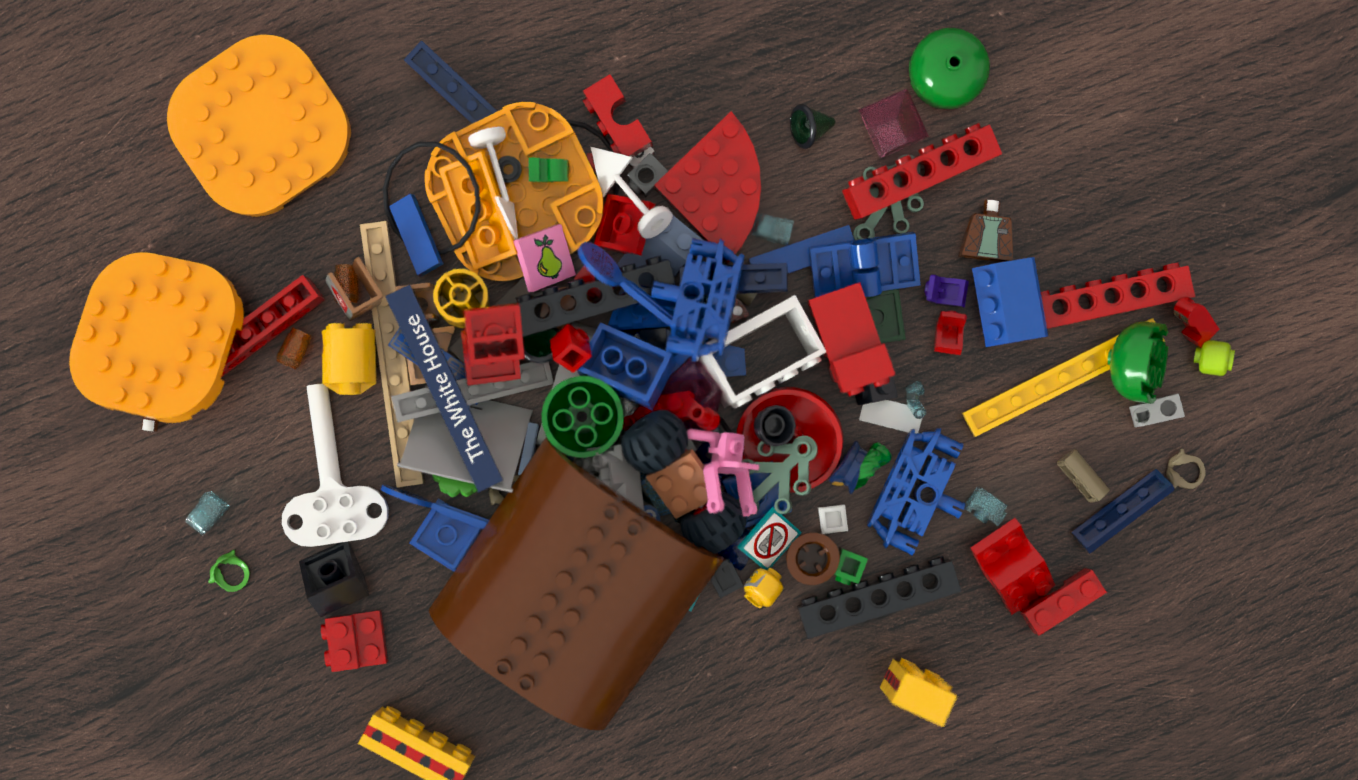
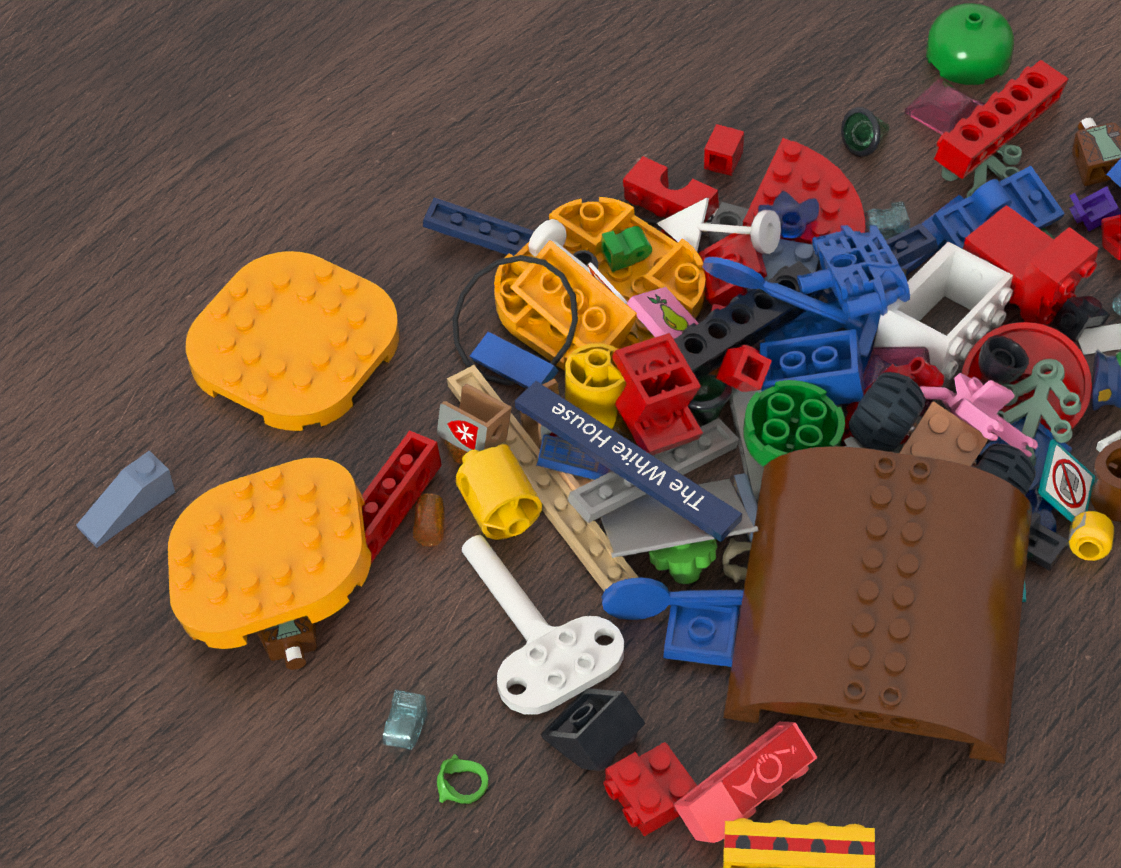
camera: 20 degrees left, 35 degrees down
none -> sand blue slope [77,451,175,548]
none -> brick [674,721,817,843]
none -> red brick [704,124,744,176]
none -> clear blue plate [758,191,819,239]

